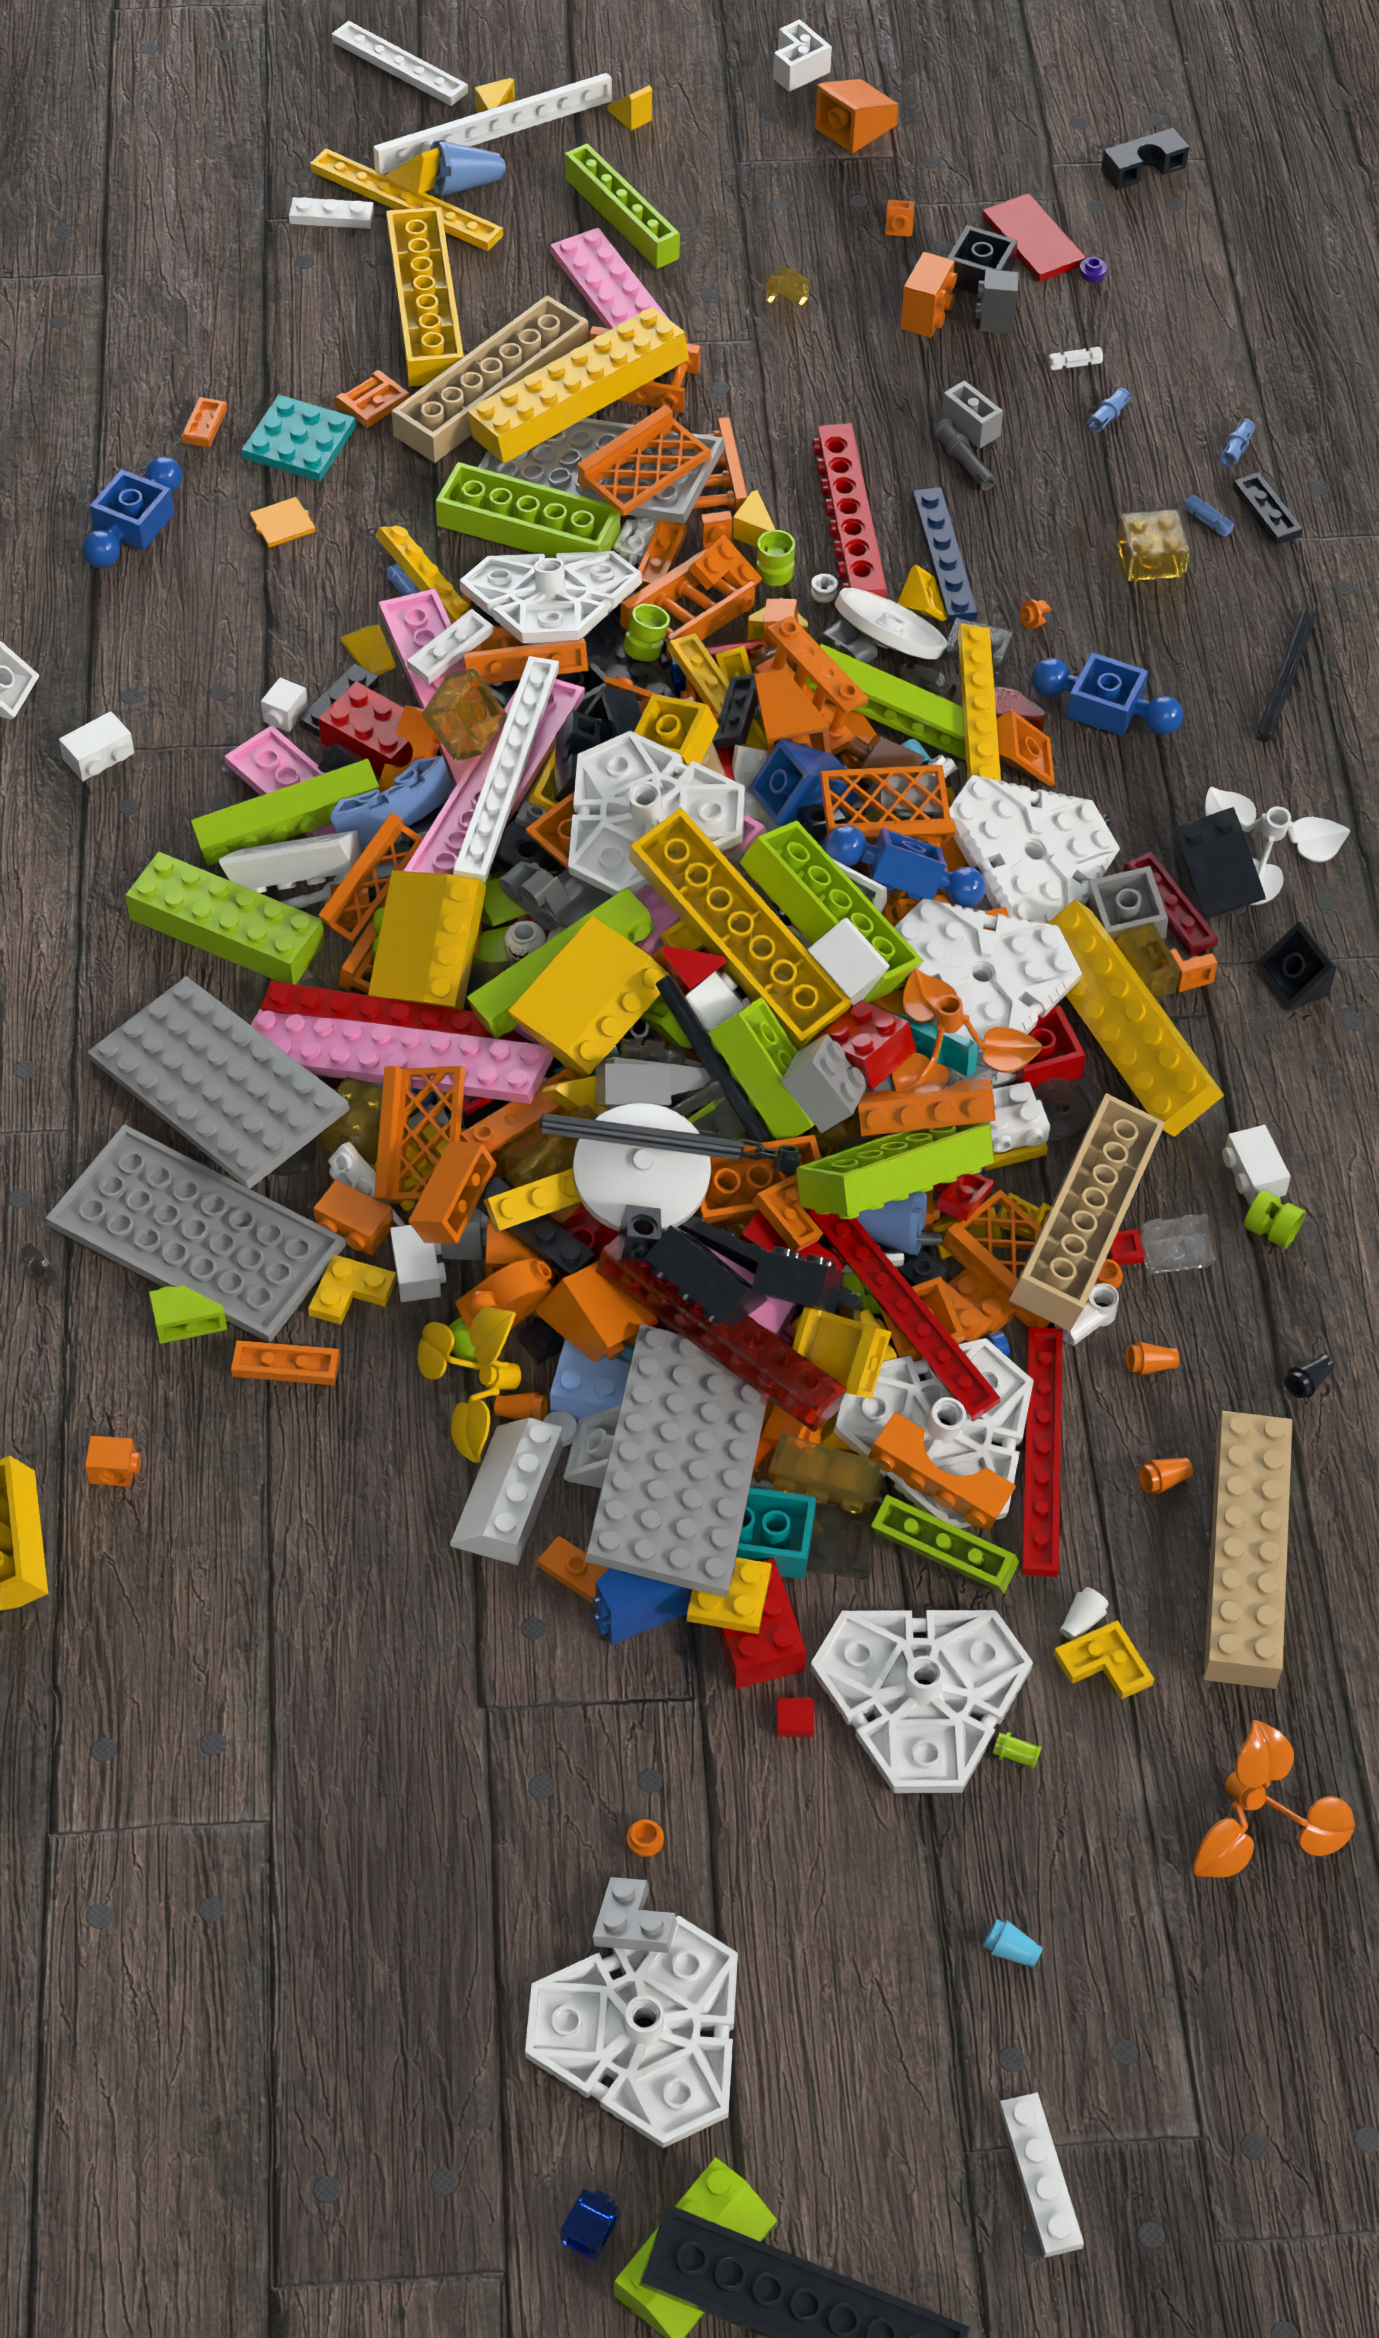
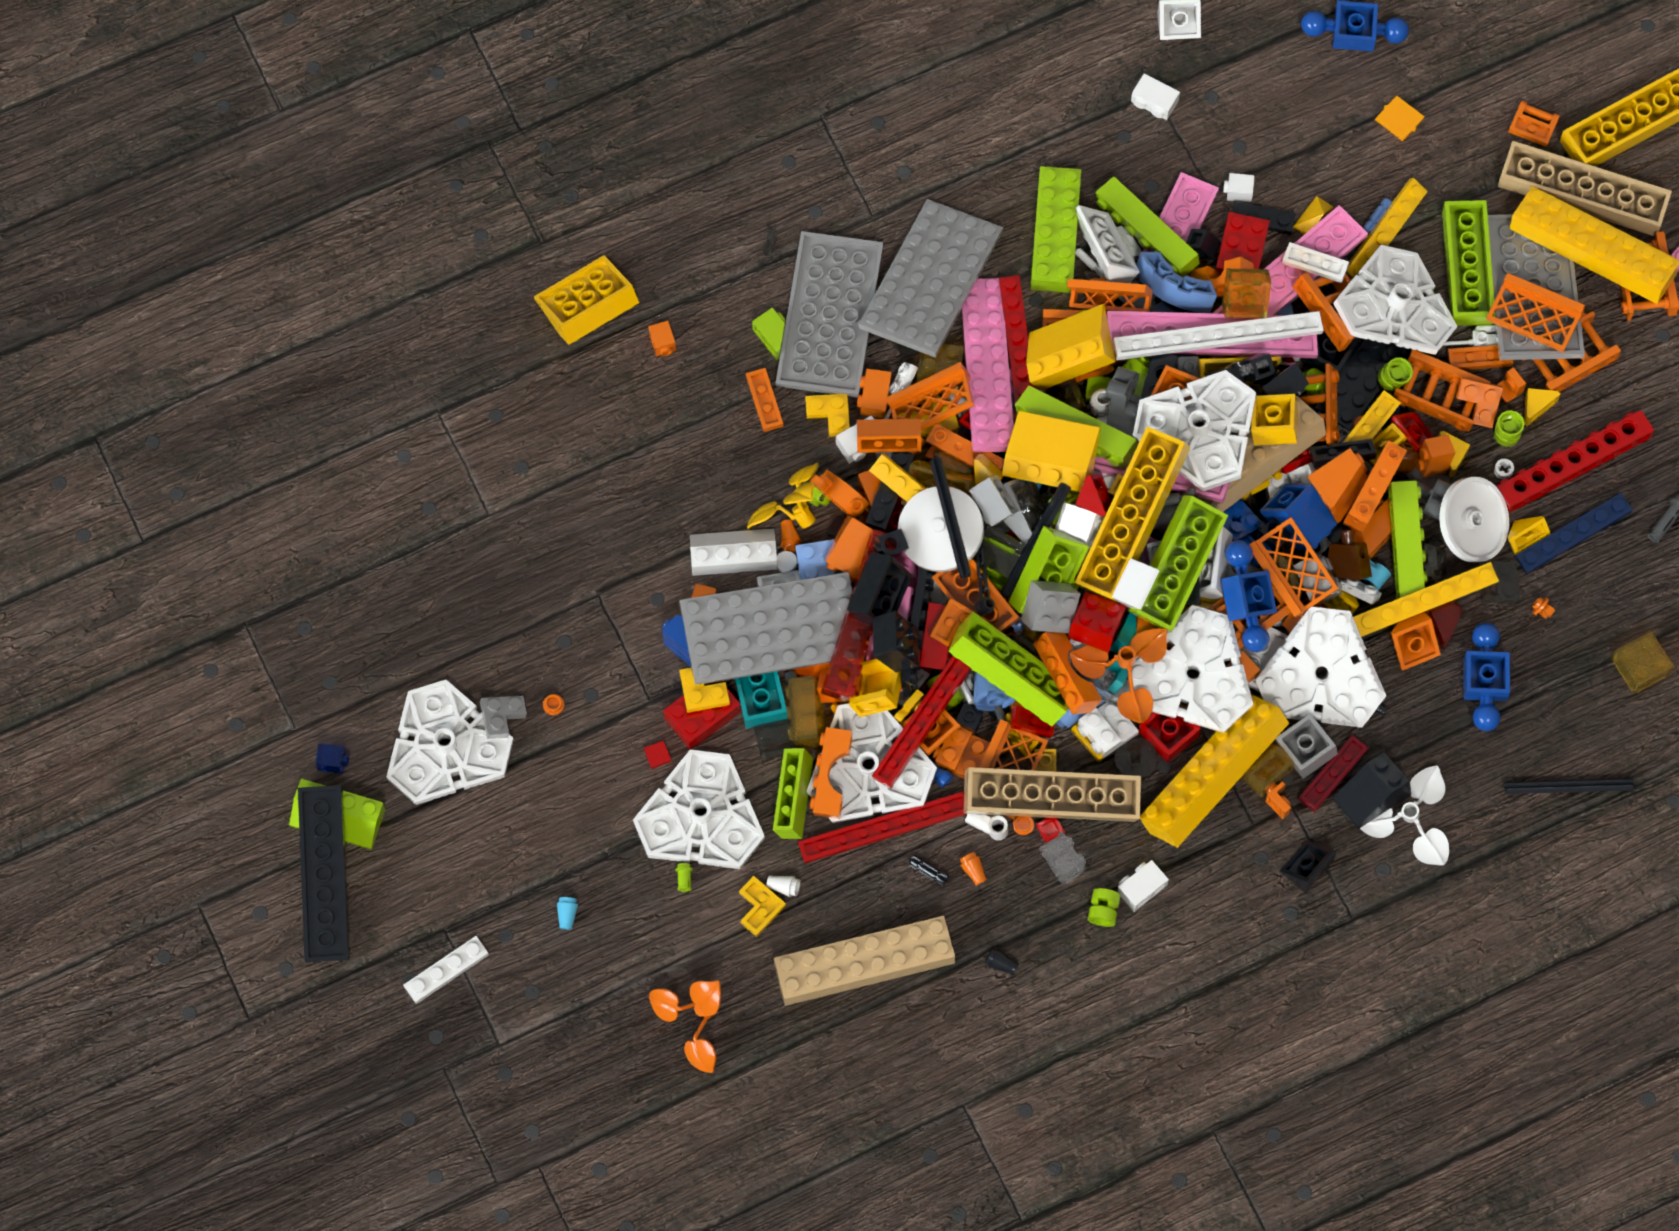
camera: 70 degrees right, 15 degrees up
orange plate [182,397,227,448] -> none
teal plate [242,395,356,481] -> none
orange cone [1138,1457,1193,1494] -> none
none -> black axle [909,855,949,886]

